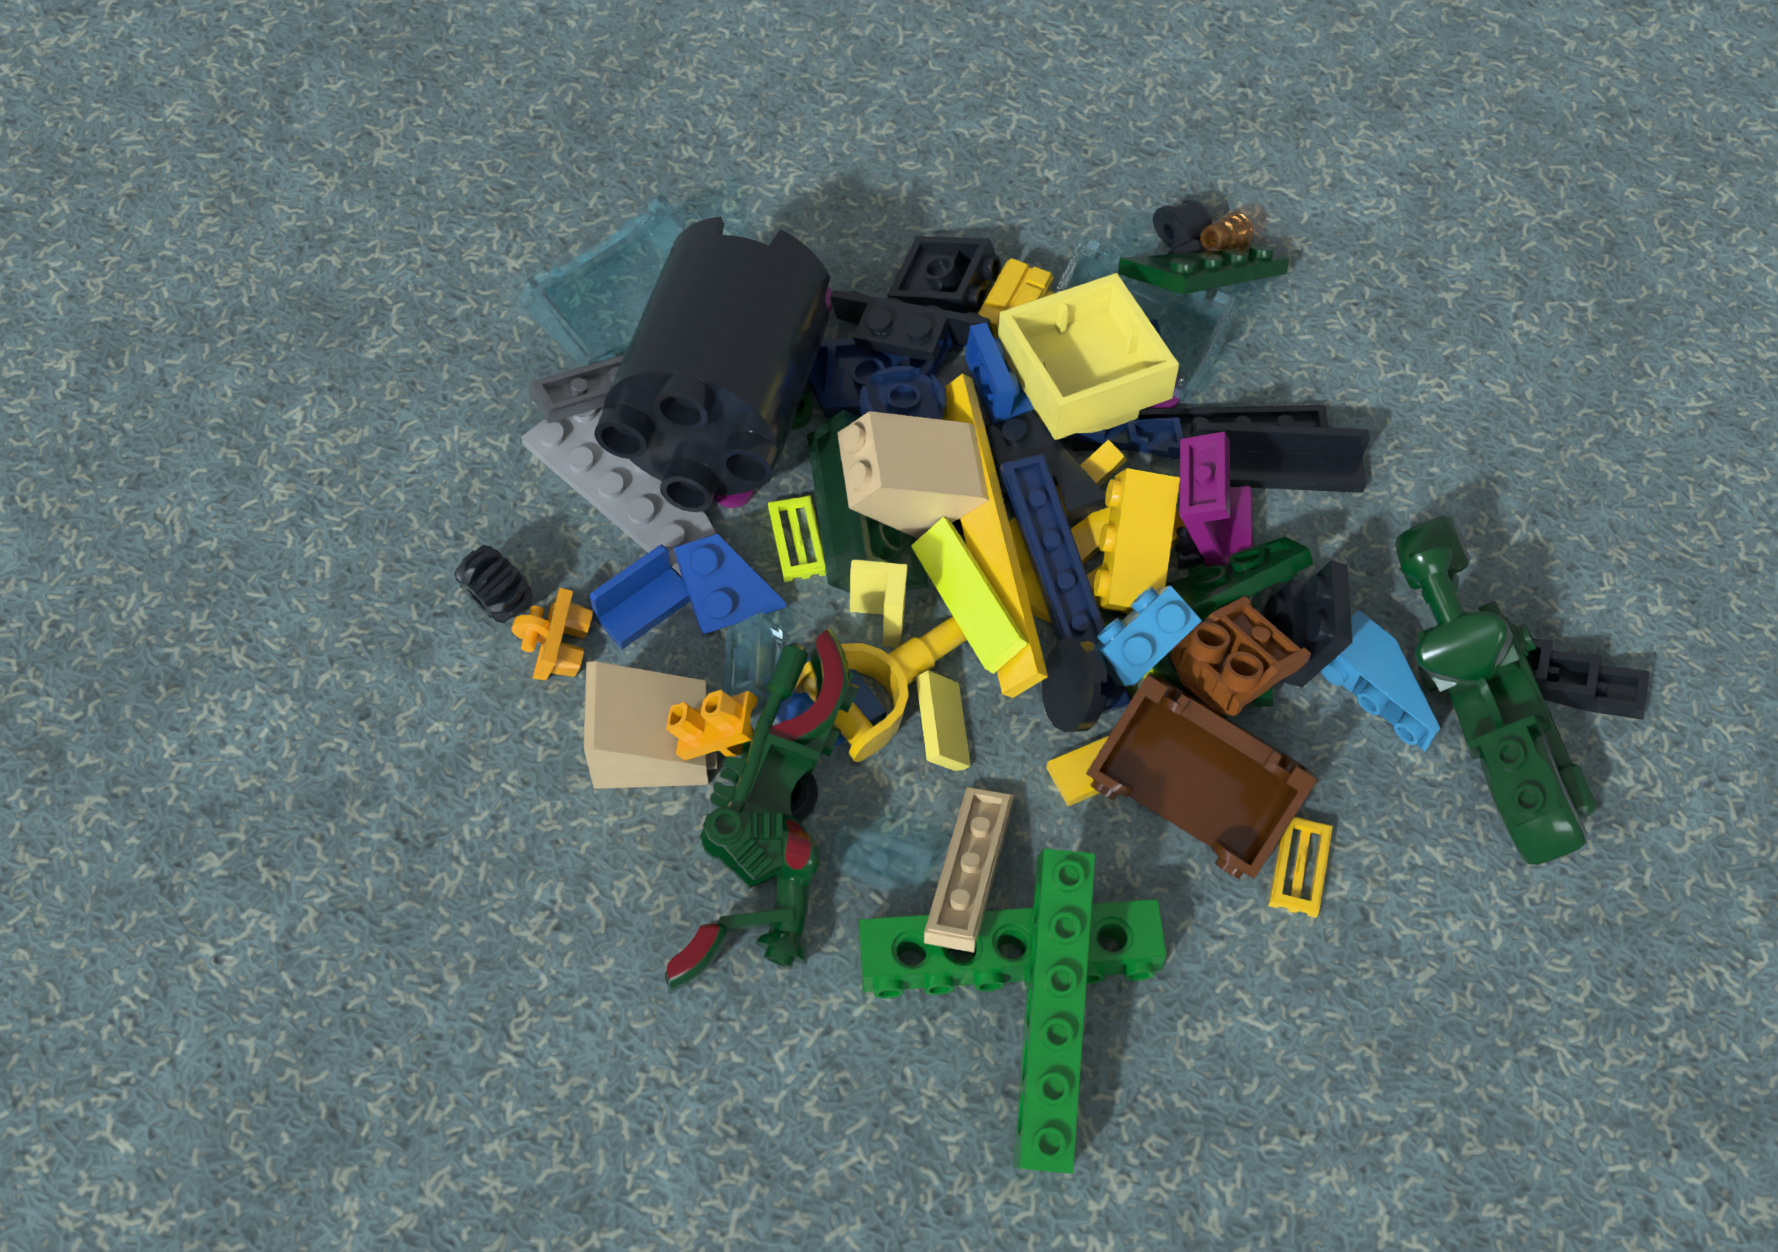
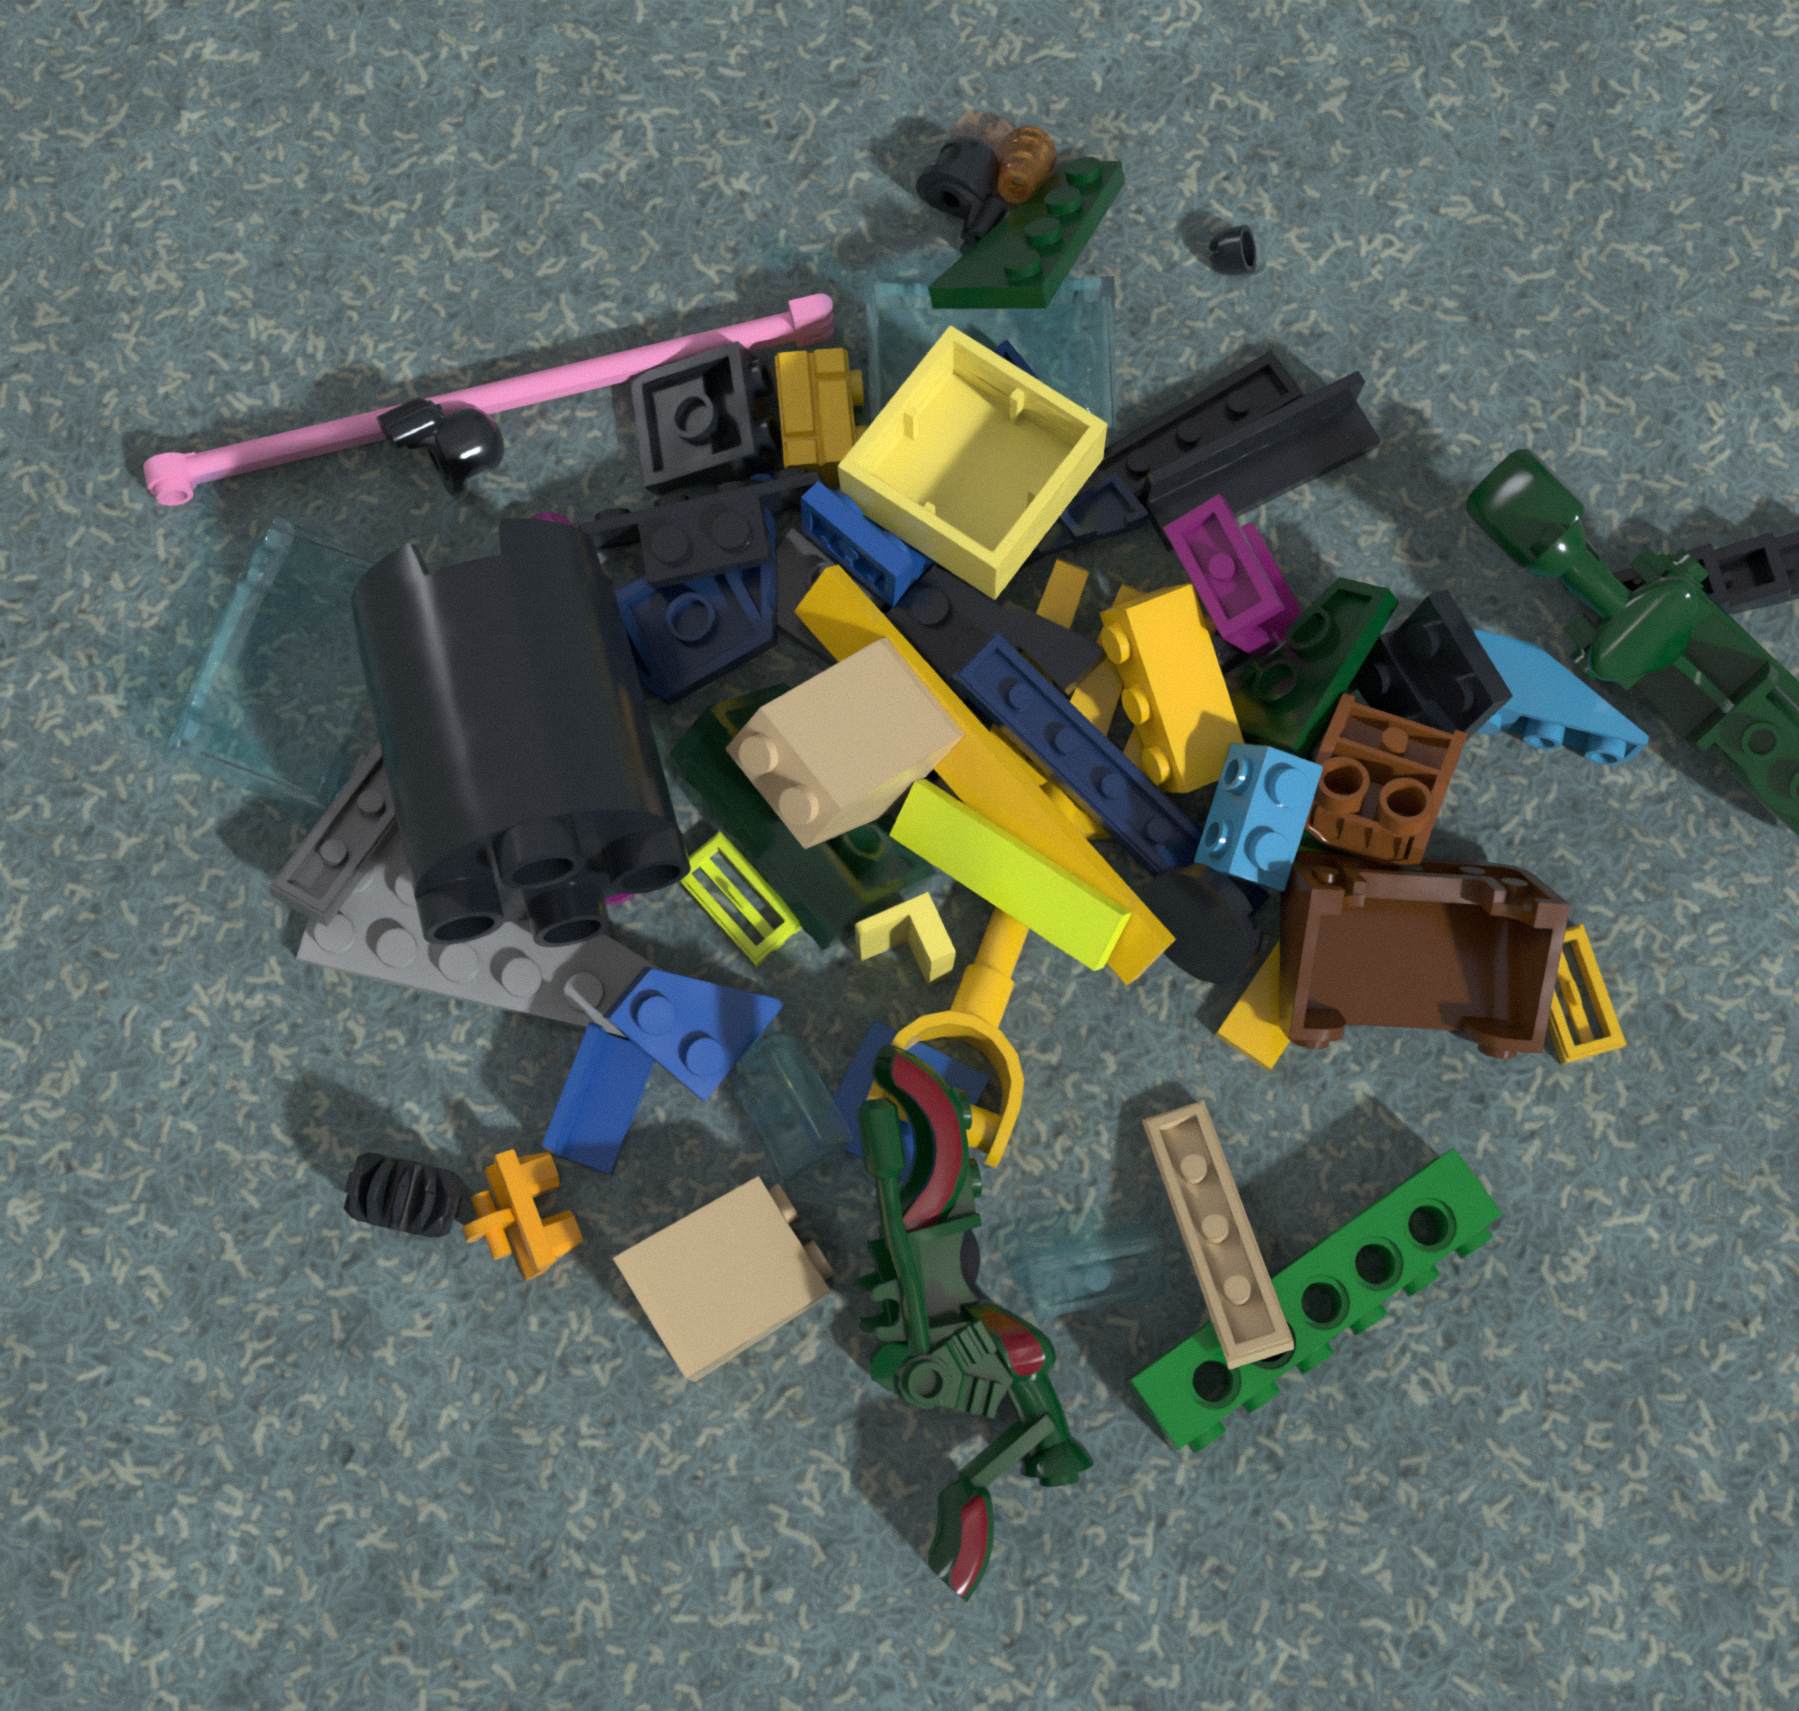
camera: 30 degrees left, 15 degrees up
light orange hips [666,690,758,761] -> none
dark blue tile [860,366,947,420] -> none
light yellow tile [916,670,971,771] -> none
green brick [1013,848,1095,1174] -> none
none -> bright pink hinge [143,293,834,506]
none -> black piece [376,398,504,495]
none -> black hinge [1209,225,1257,276]

